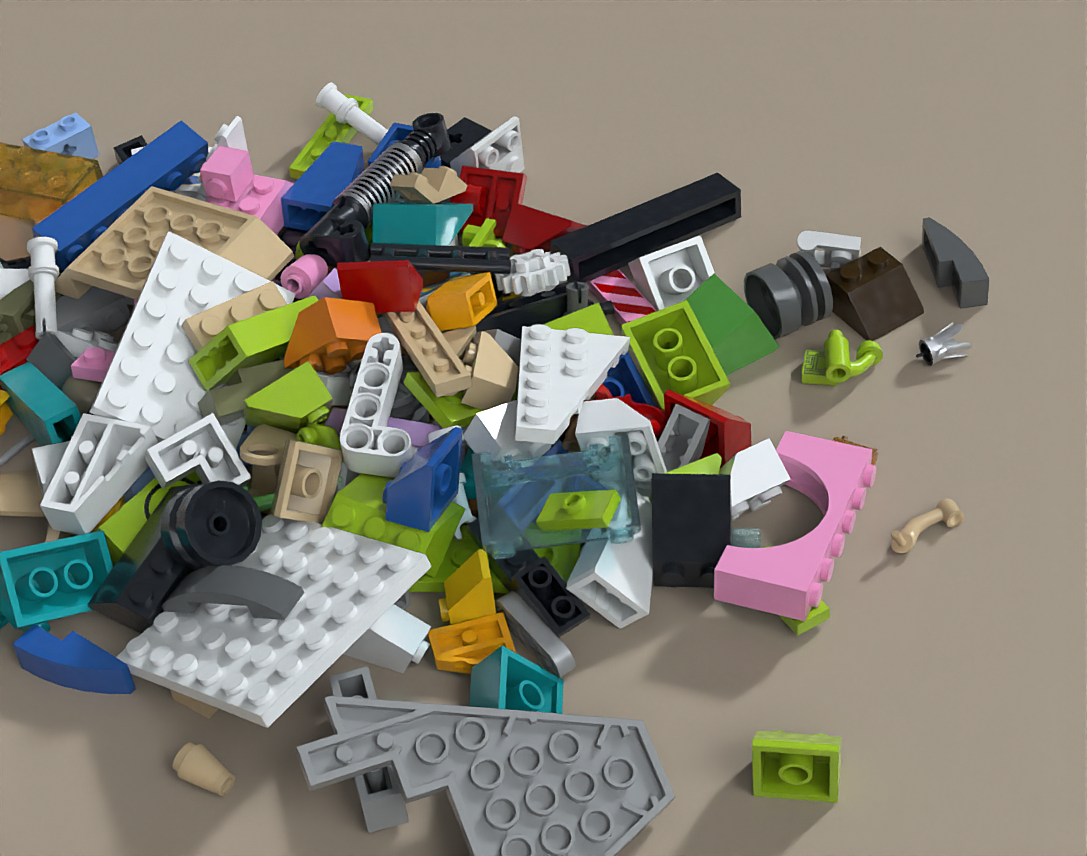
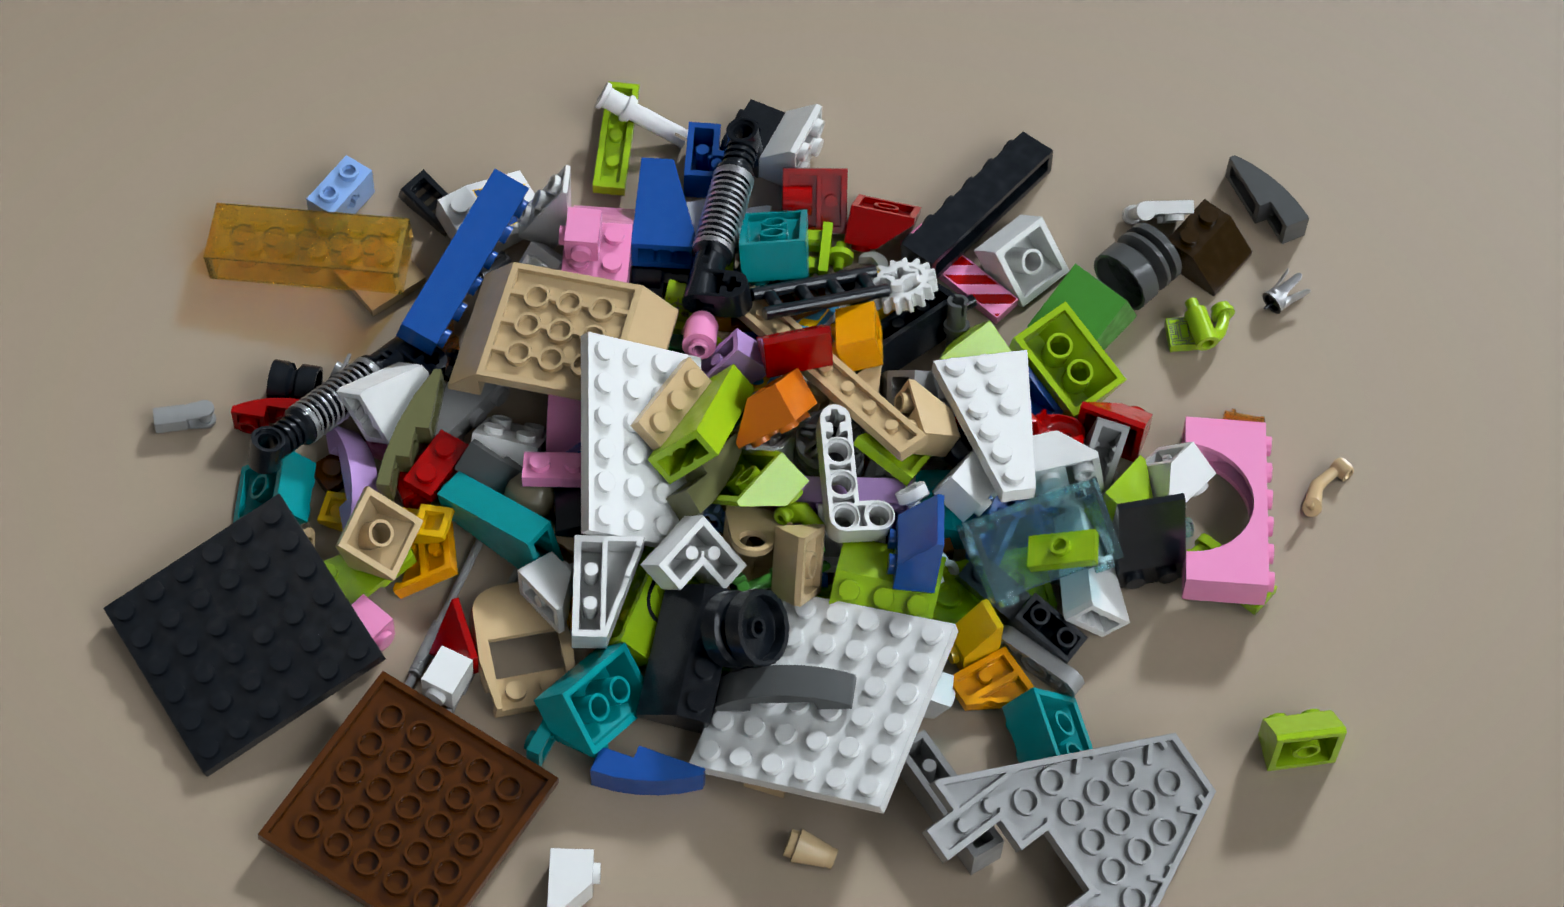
camera: 25 degrees left, 15 degrees up
white pin [27,237,59,340] -> none
tan slope [390,166,468,204] -> none

